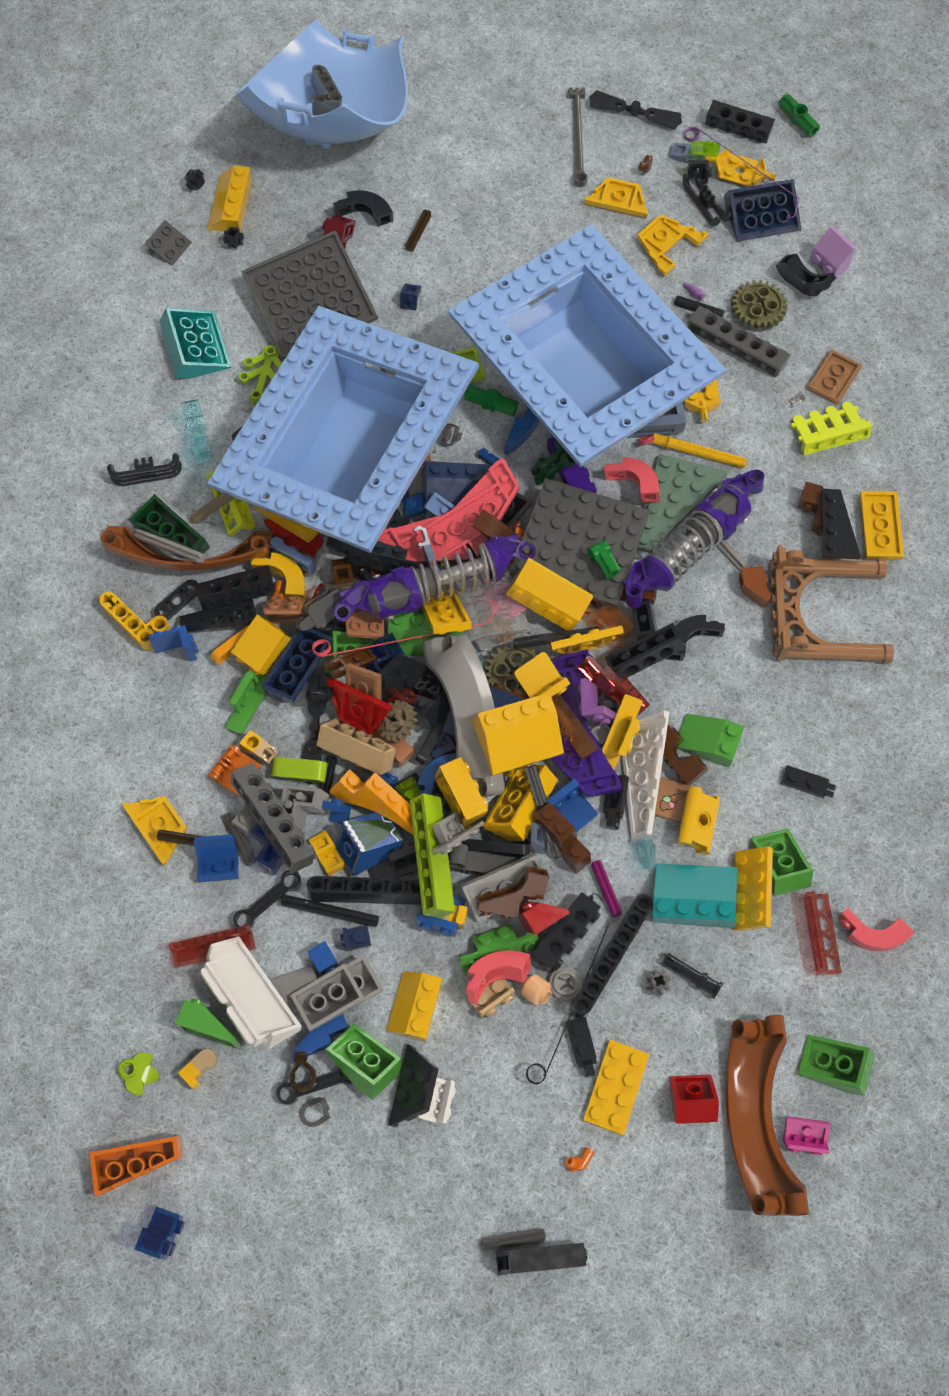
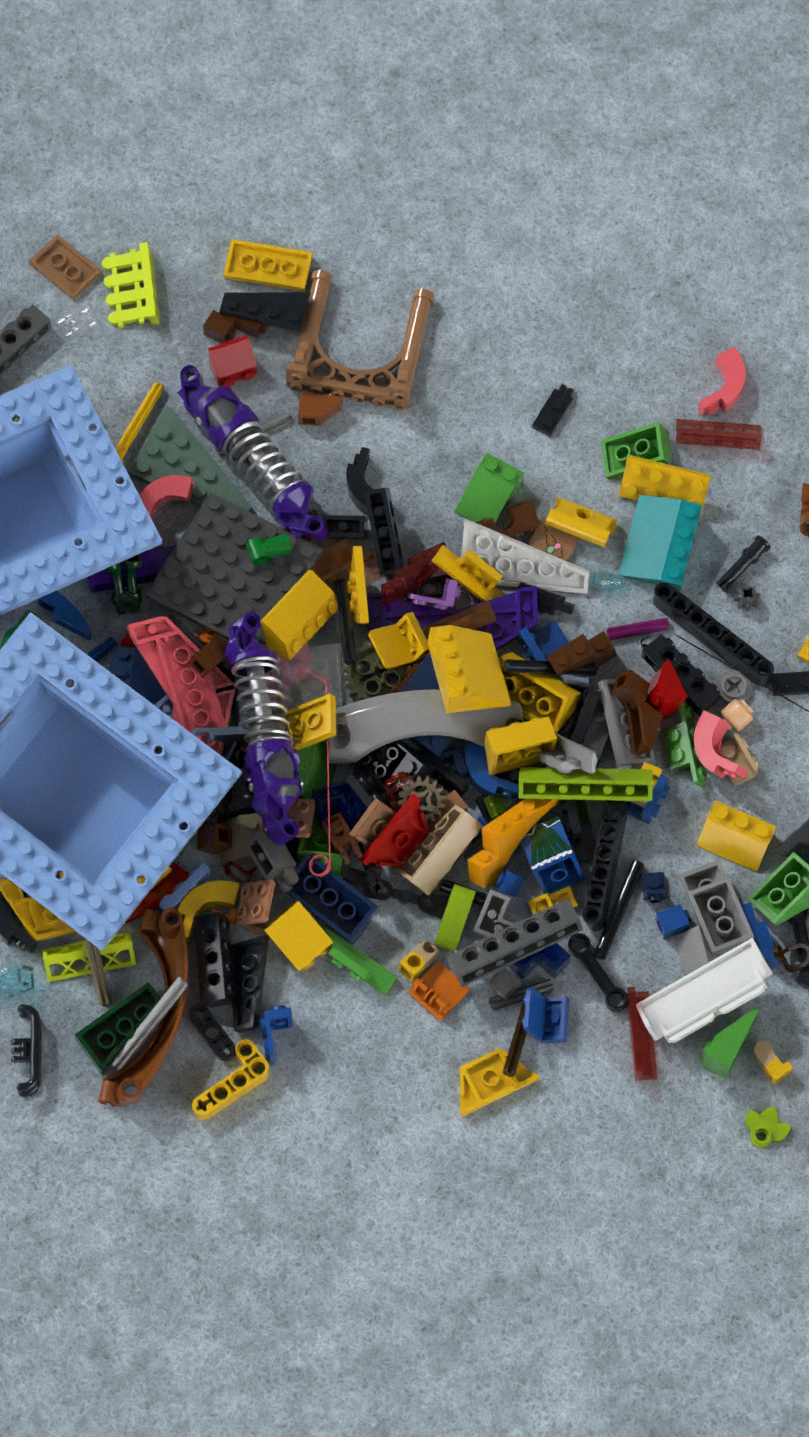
camera: 80 degrees left, 0 degrees up
light orange beam [210,625,249,665] -> none
none -> red slope [208,335,258,387]

